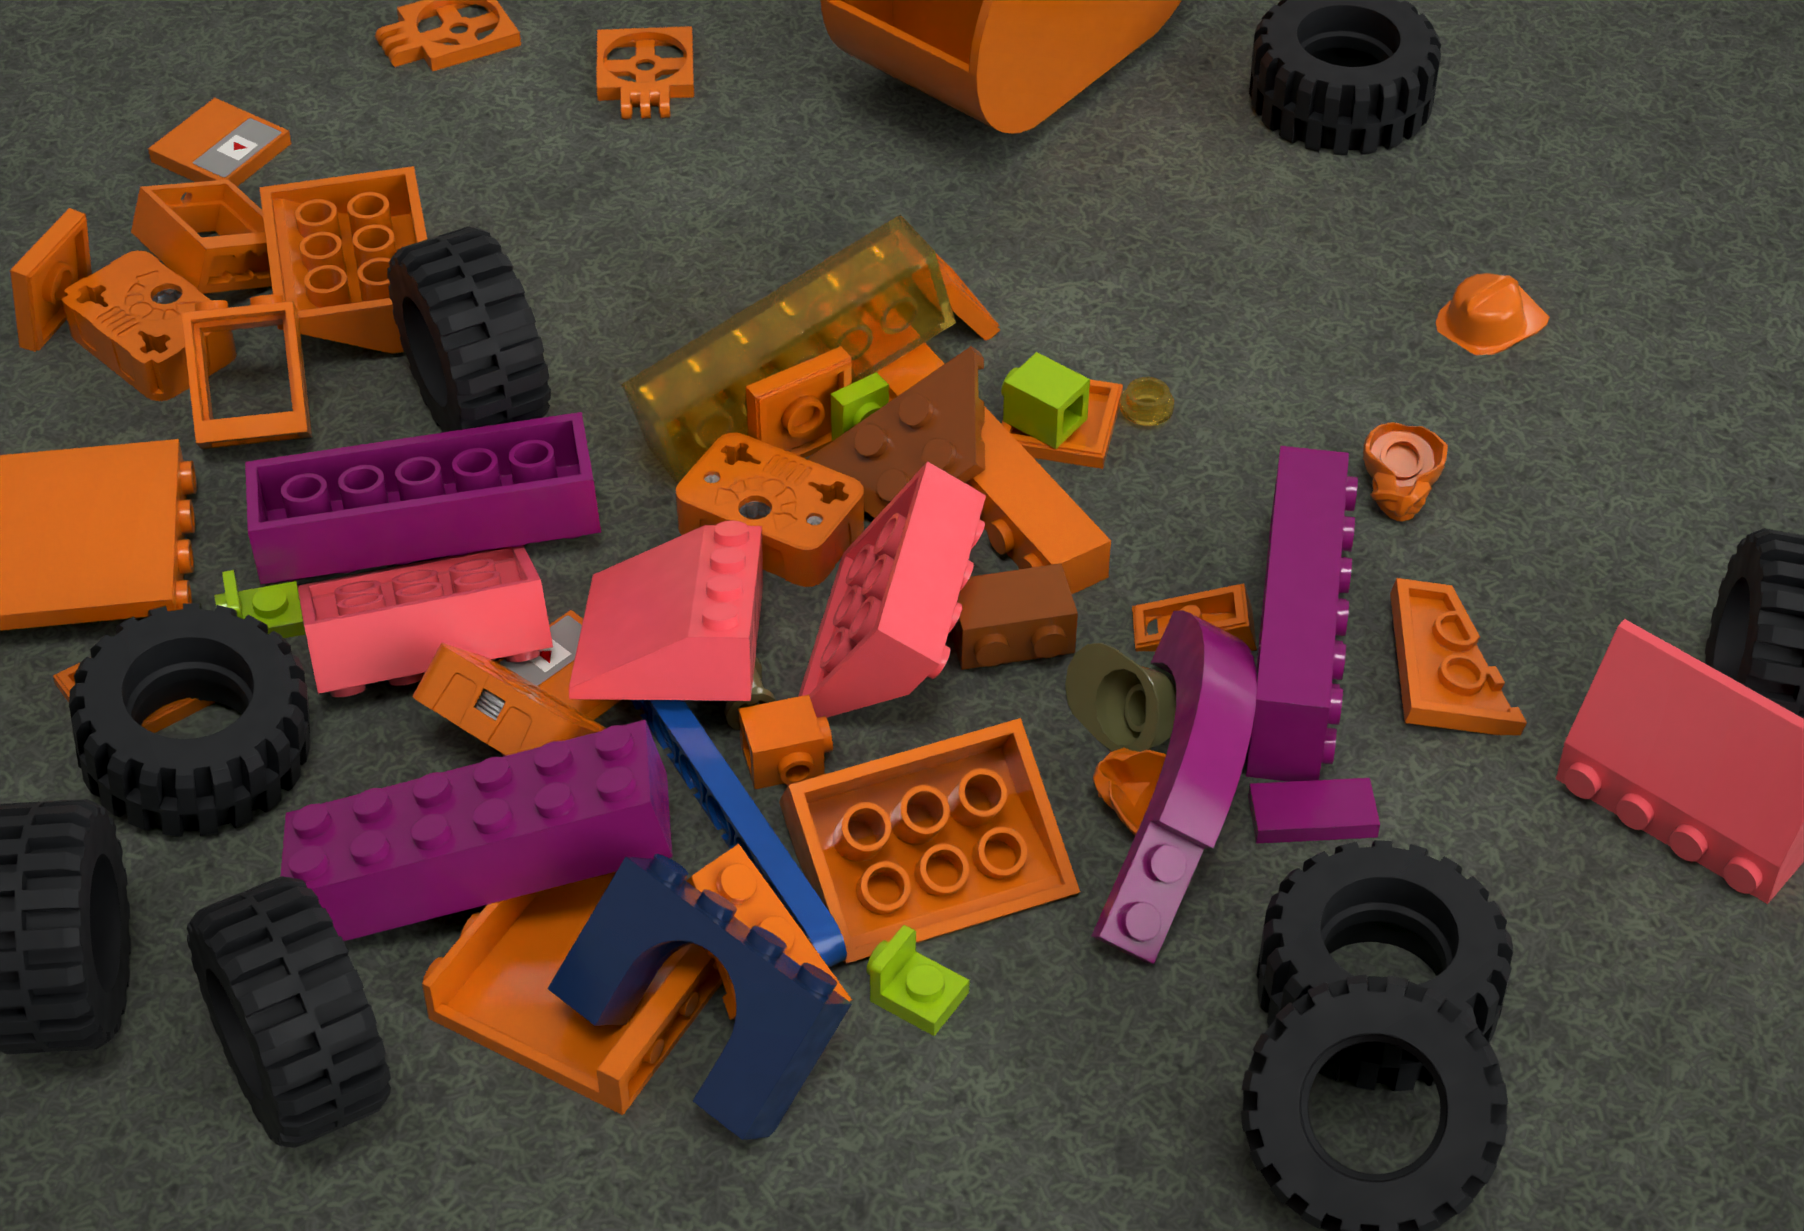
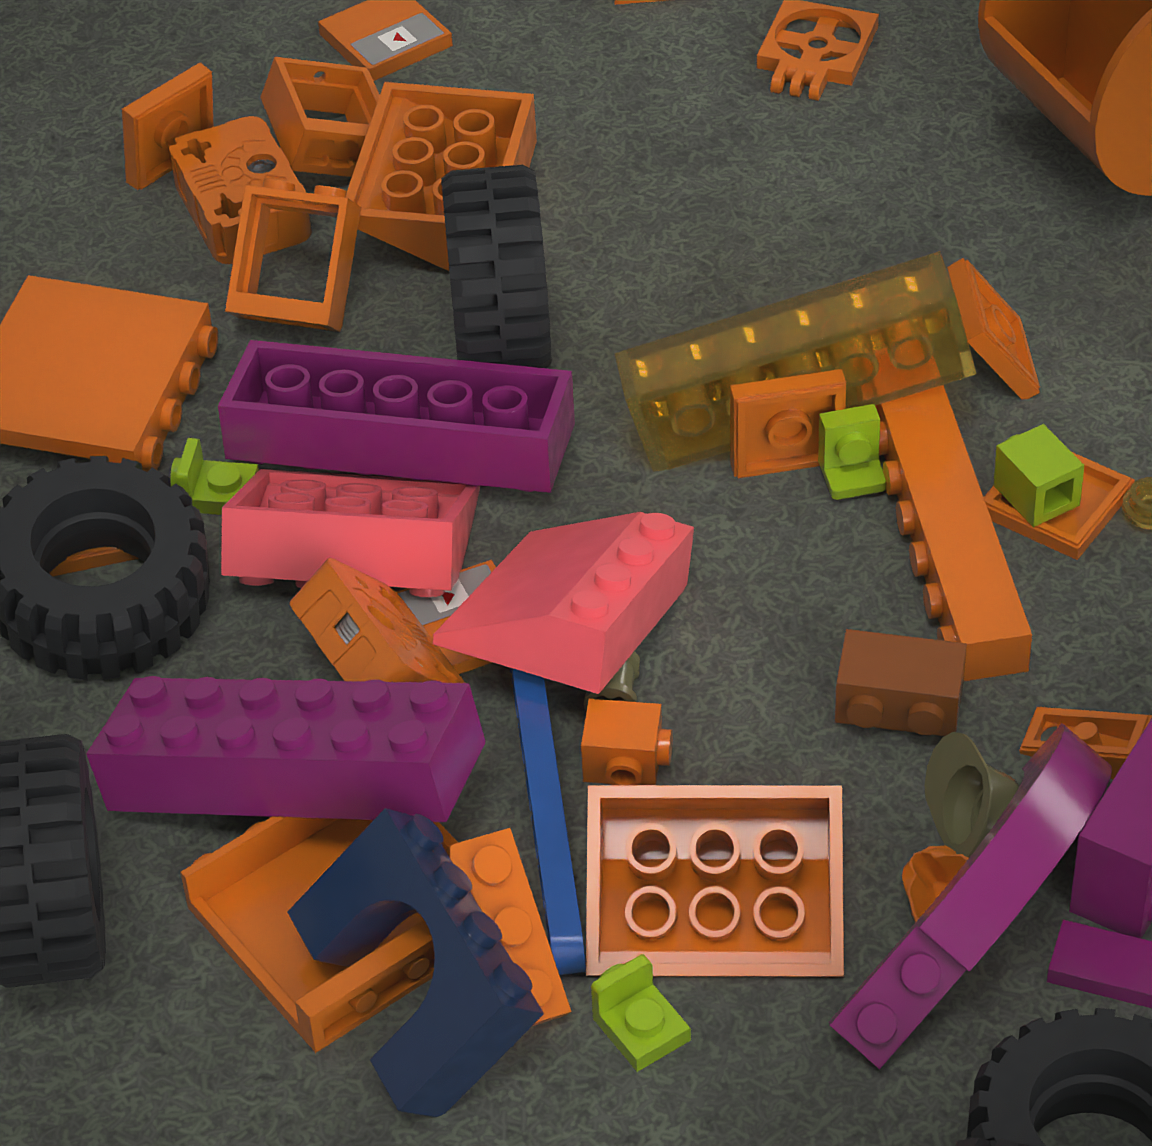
camera: 25 degrees right, 0 degrees up
orange axle [676,432,864,587] -> none
coral slope [798,461,986,718] -> none
dark orange wing [807,346,985,518] -> none

